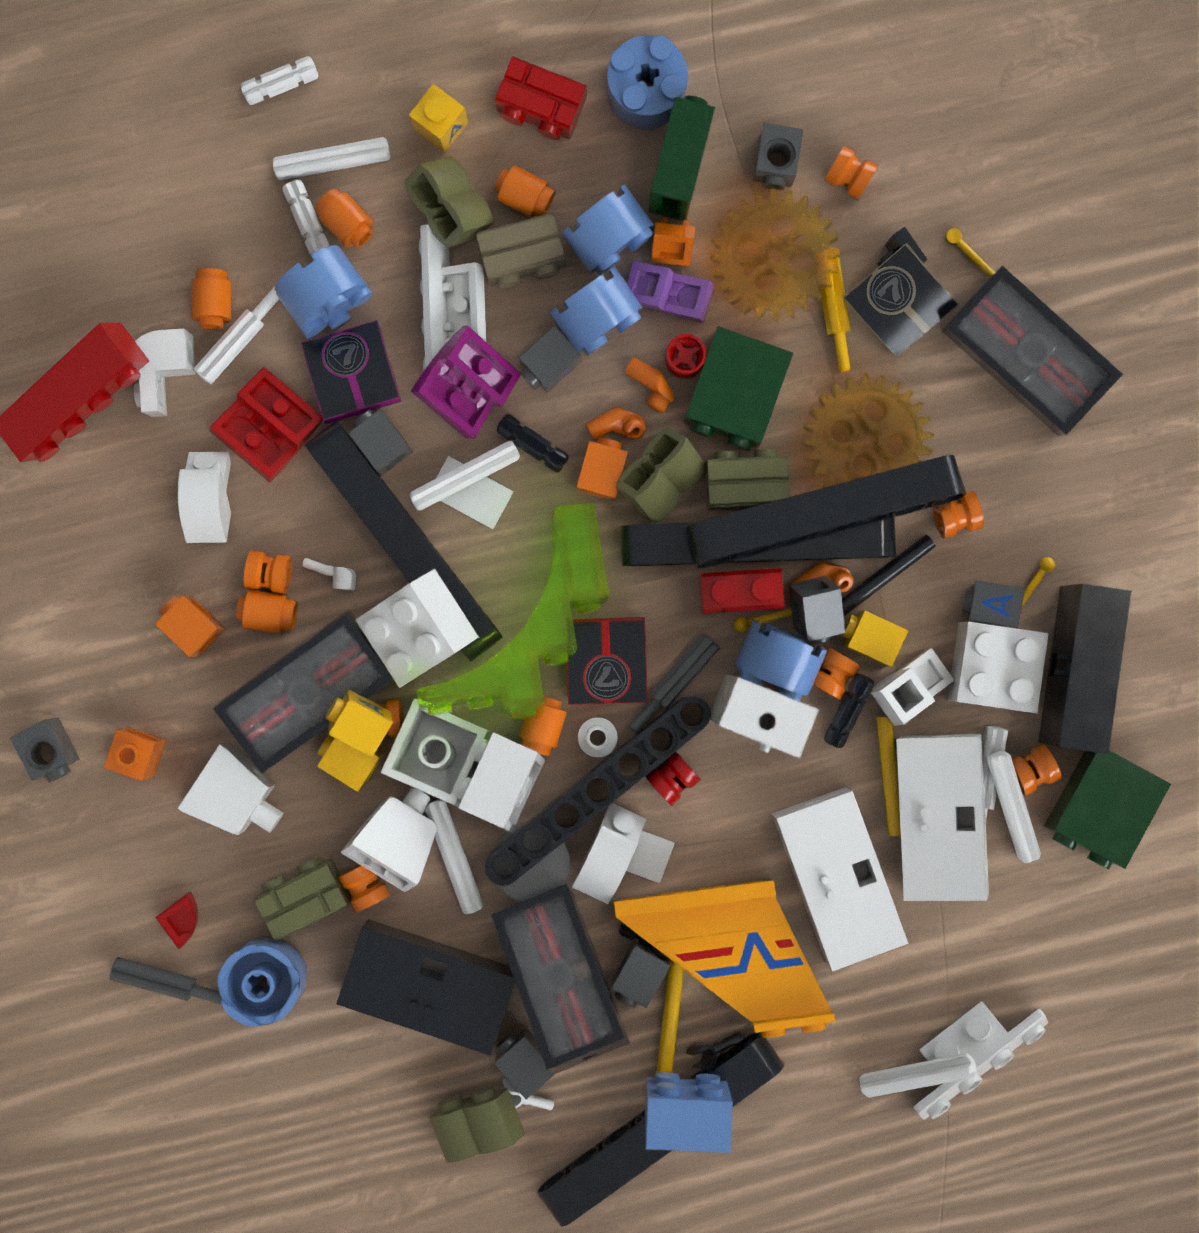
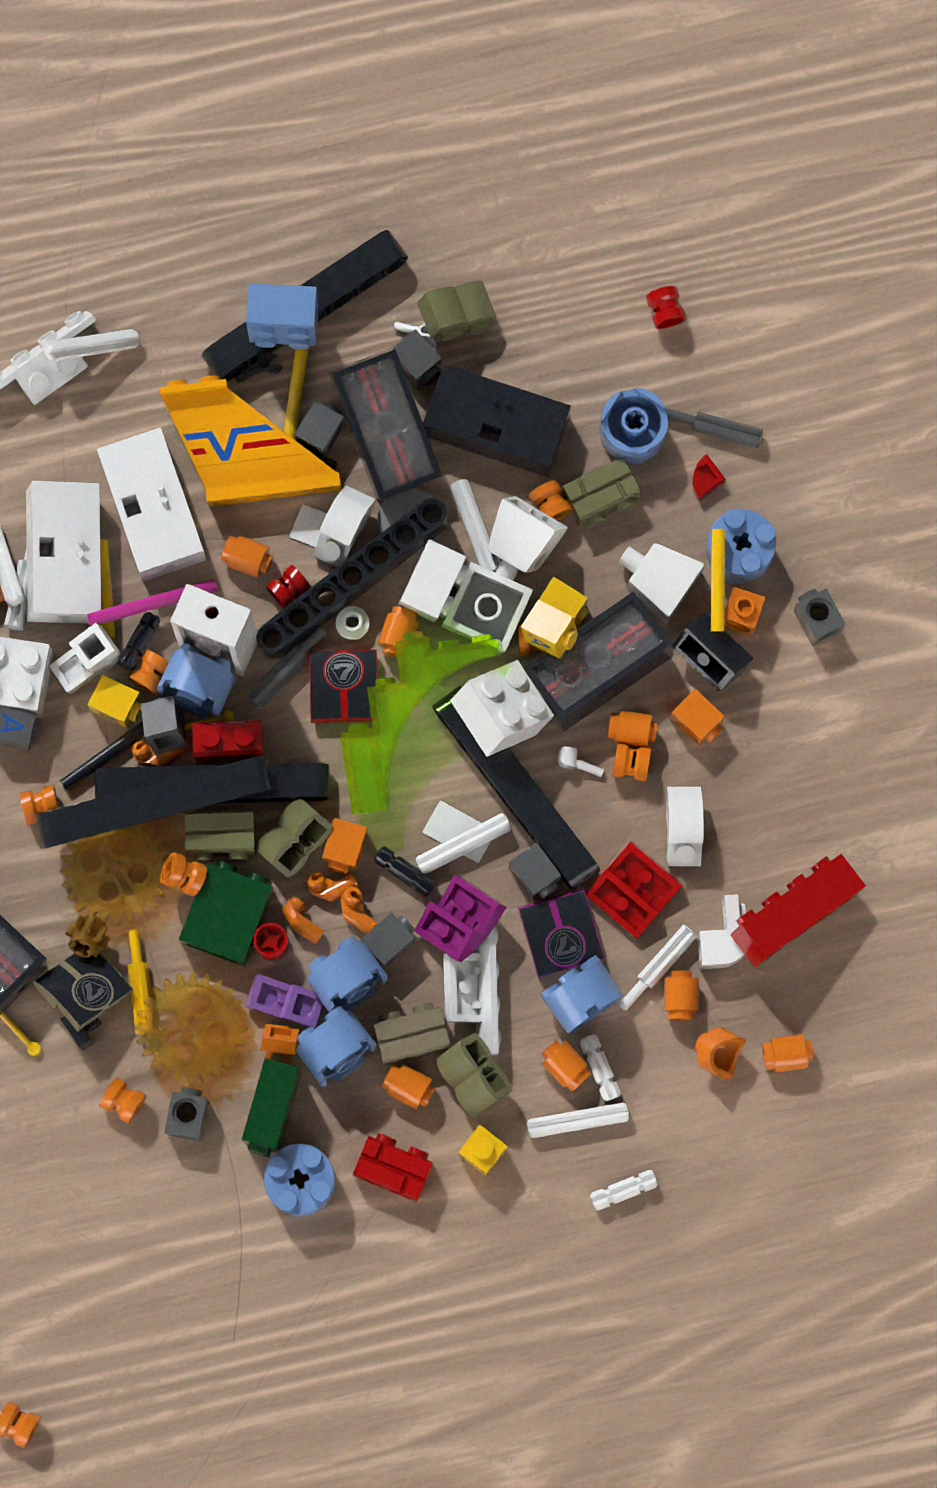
camera: 175 degrees left, 10 degrees down
none -> pearl gold gear [65,915,111,957]
none -> dark pink bar [87,579,217,626]
none -> orange wheel [160,852,207,897]
none -> orange brick [221,536,274,578]
none -> orange arm [341,887,378,935]
none -> red wheel [646,285,687,330]
none -> black brick [673,612,754,691]
none -> orange piece [695,1027,746,1080]
none -> medium blue brick [706,509,776,584]
none -> yellow bar [711,529,725,632]
none -> orange brick [762,1034,814,1073]

